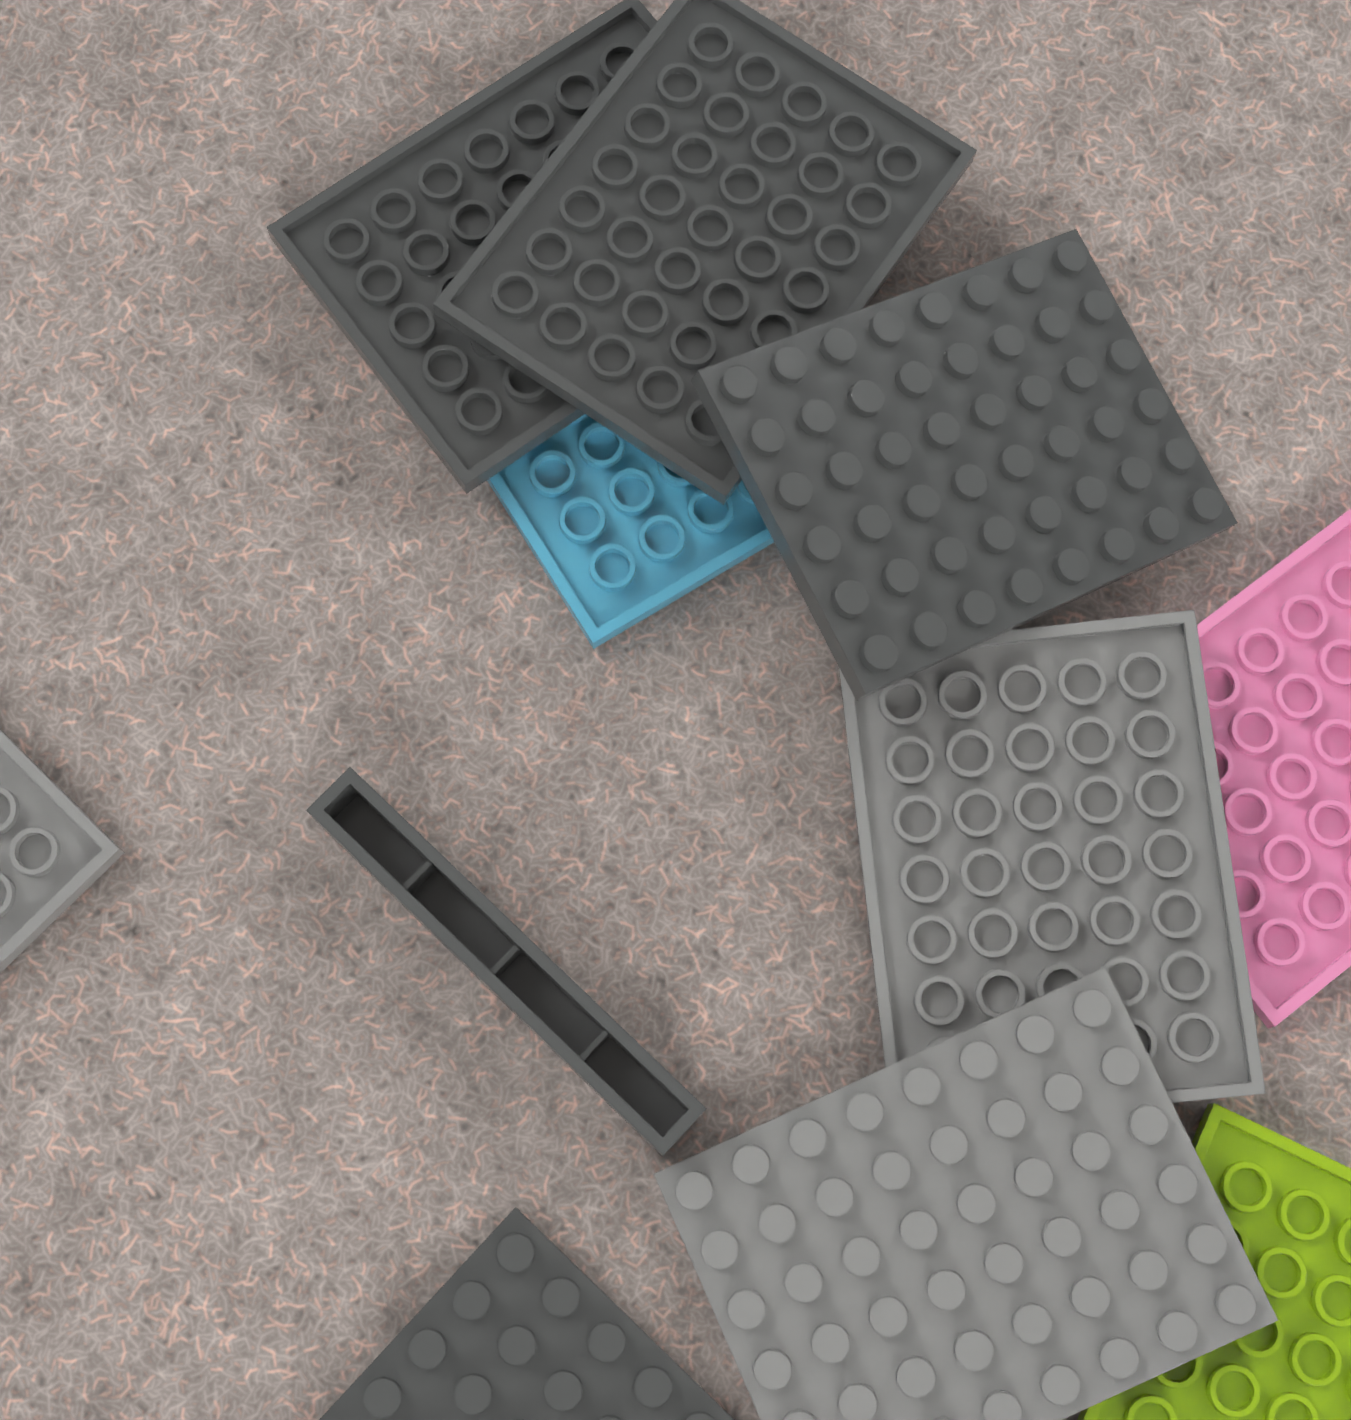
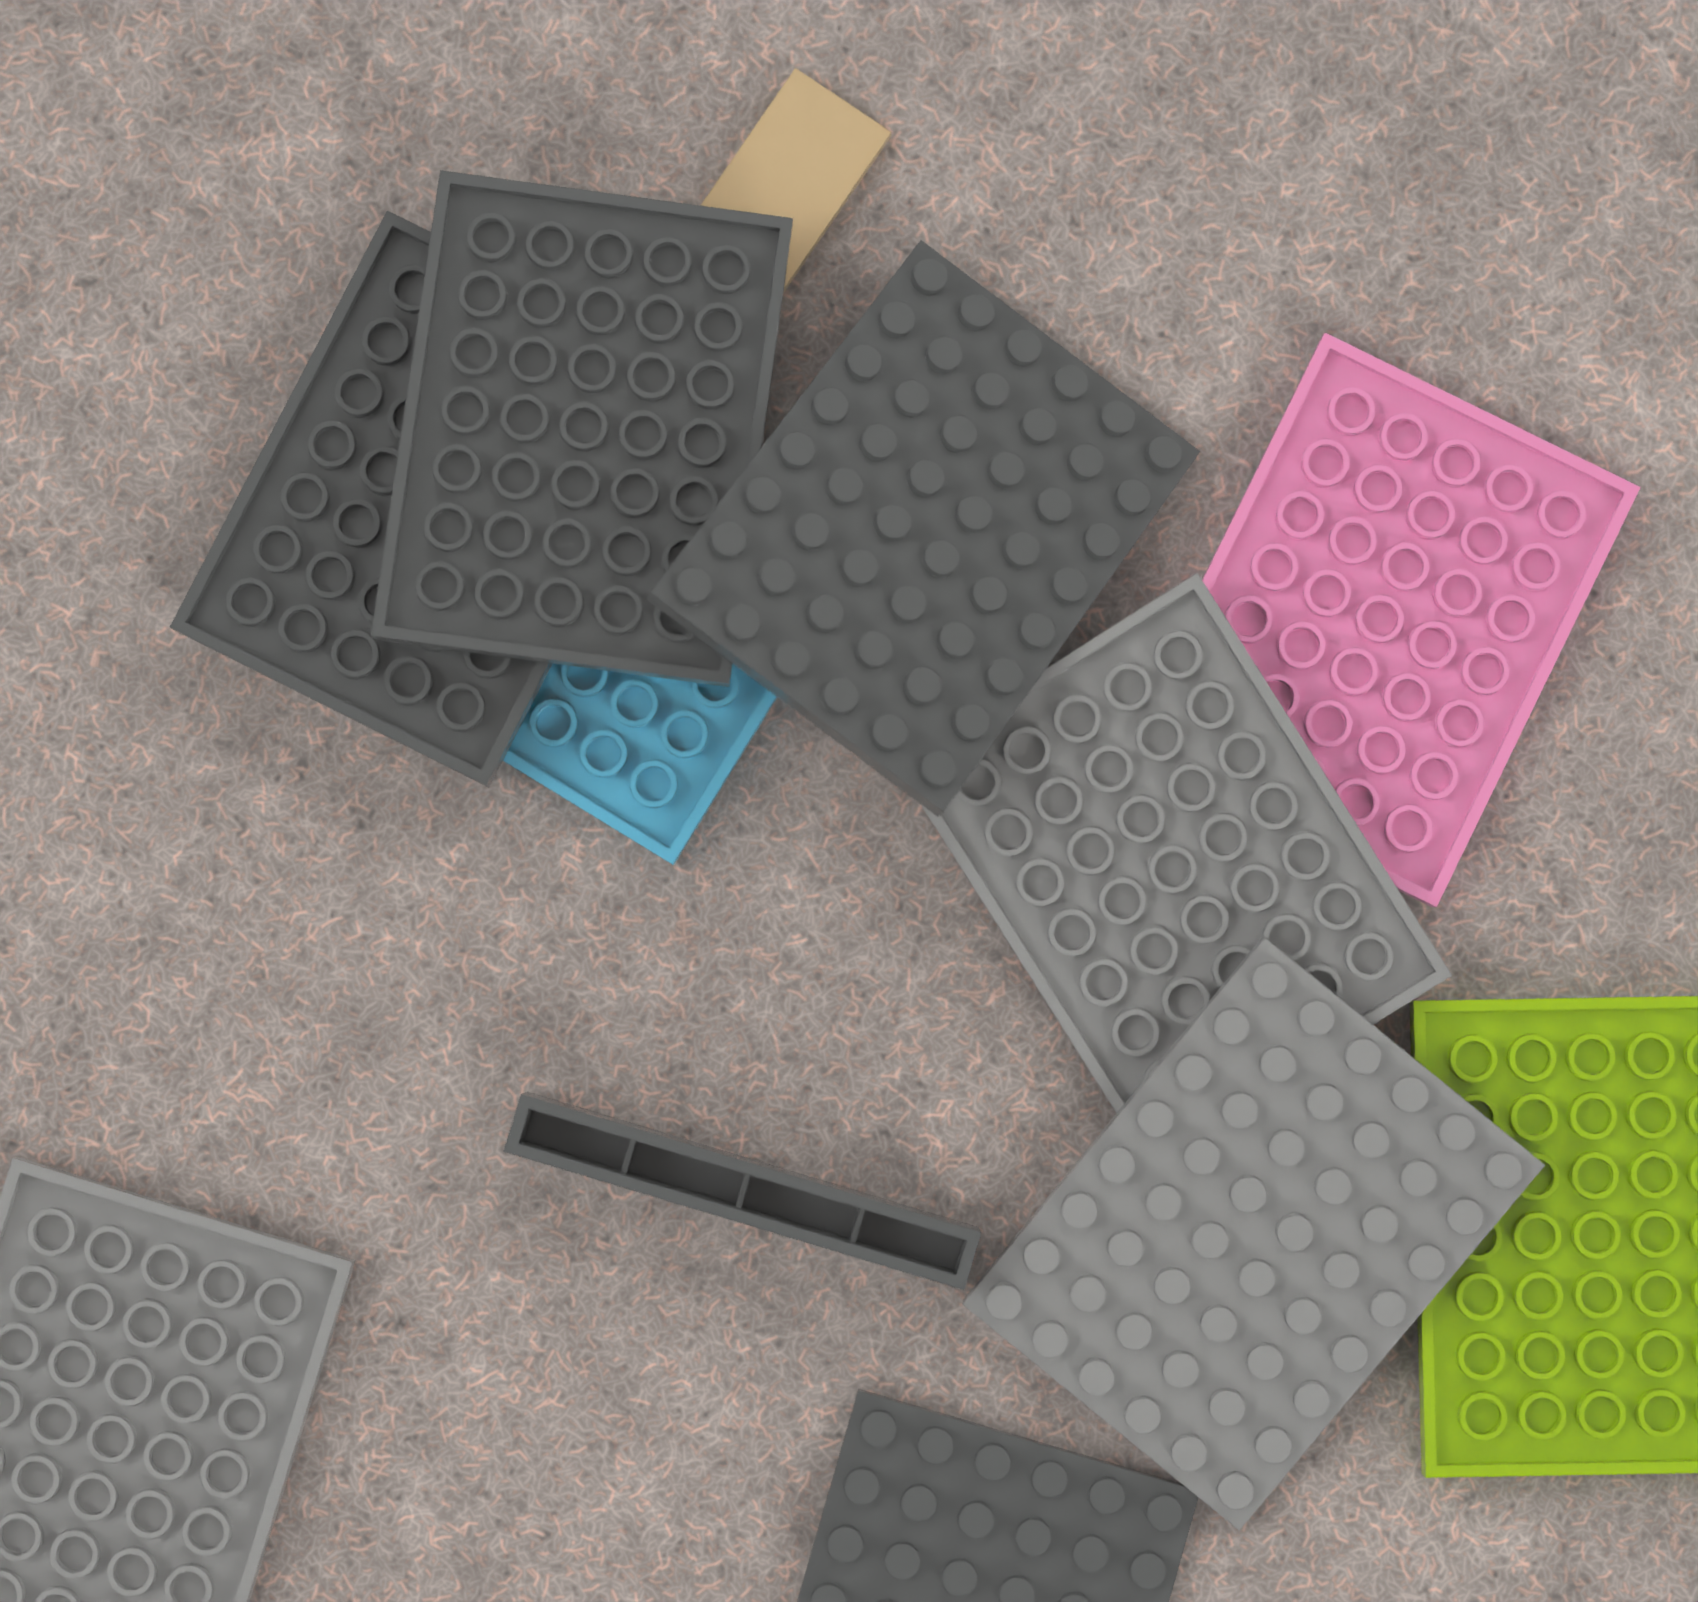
camera: 25 degrees left, 10 degrees up
none -> tan tile [700,68,891,292]

